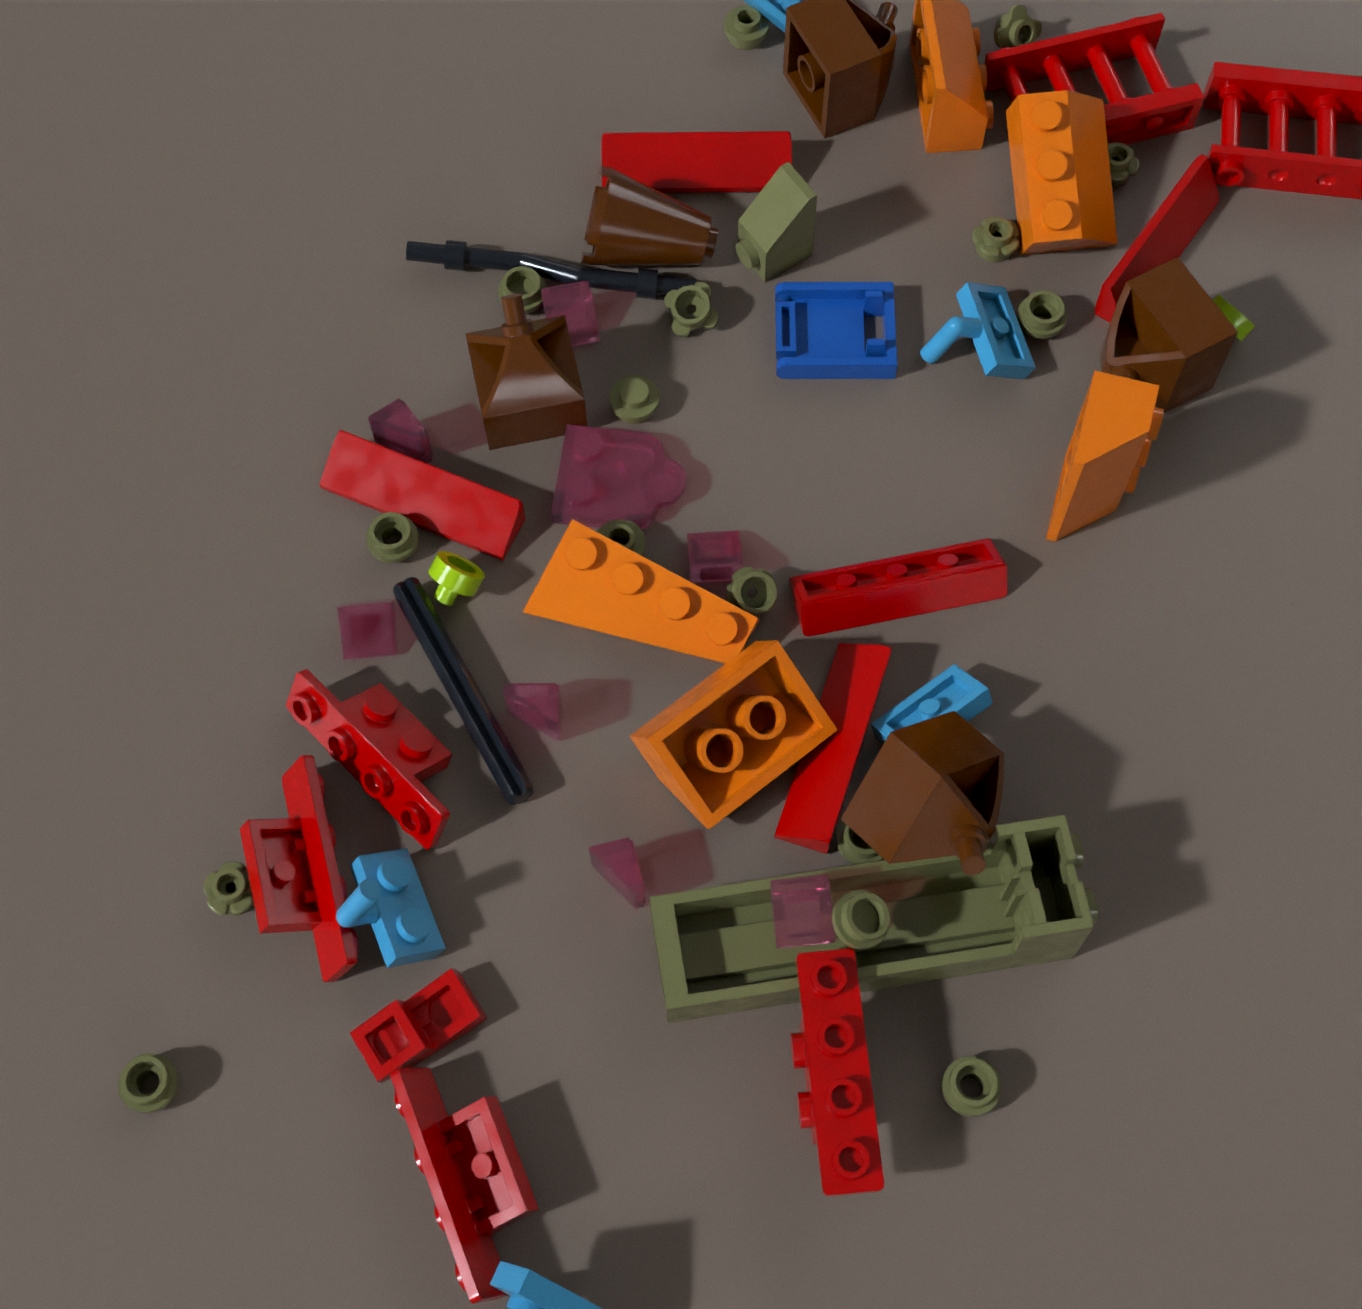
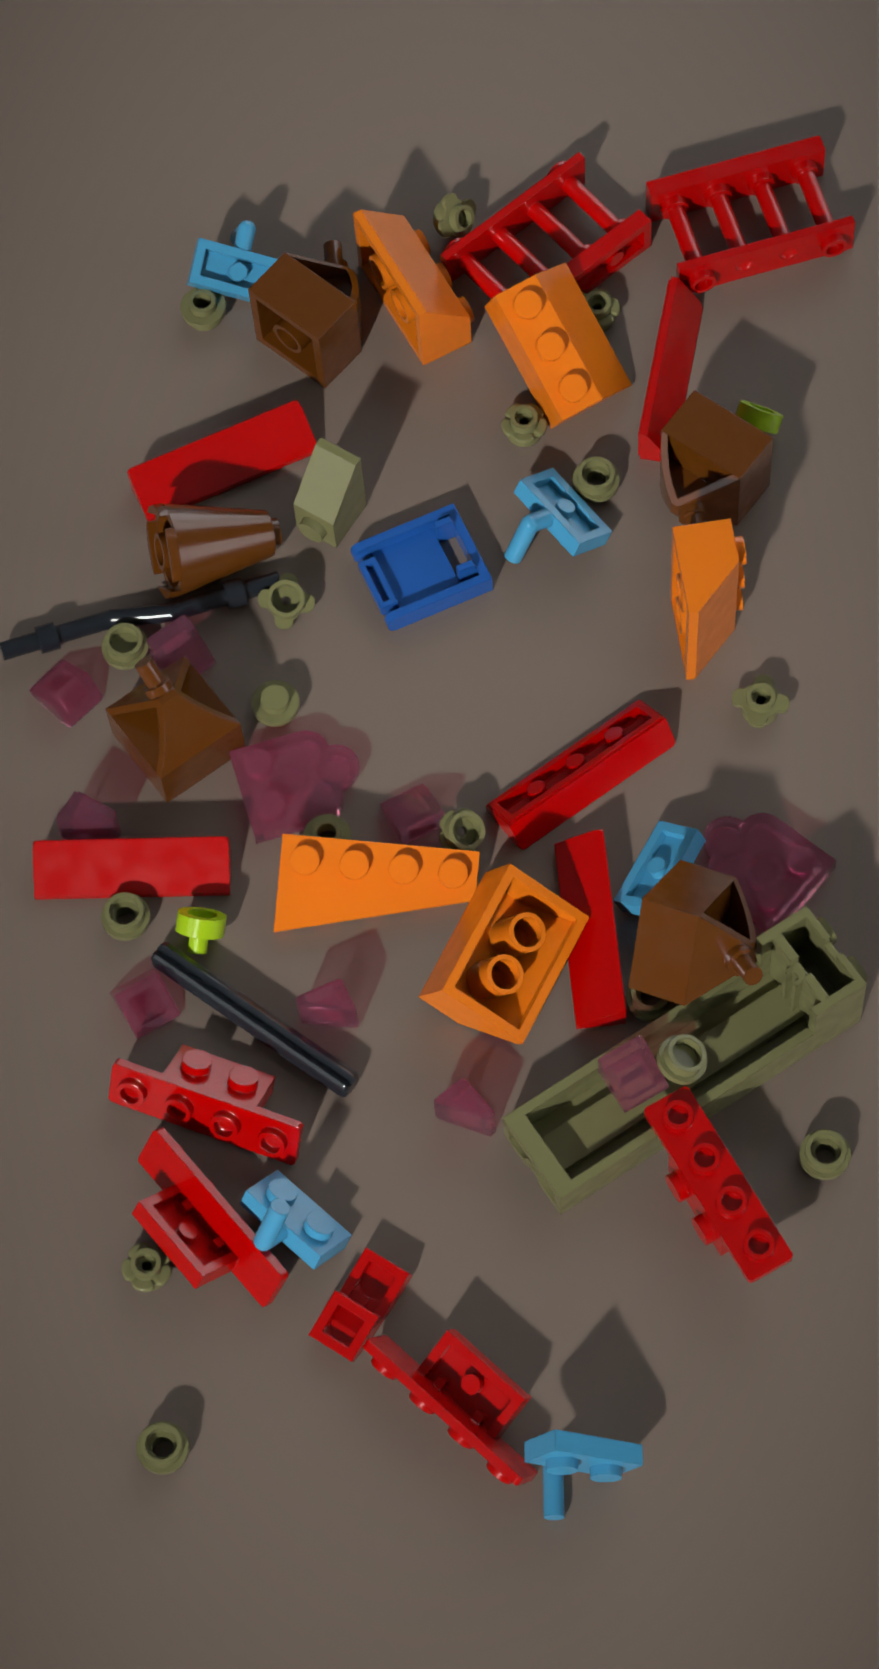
camera: 20 degrees left, 0 degrees up
none -> clear pink slope [29,659,103,727]
none -> clear pink plate [703,813,837,932]
none -> olive plate [732,674,790,728]

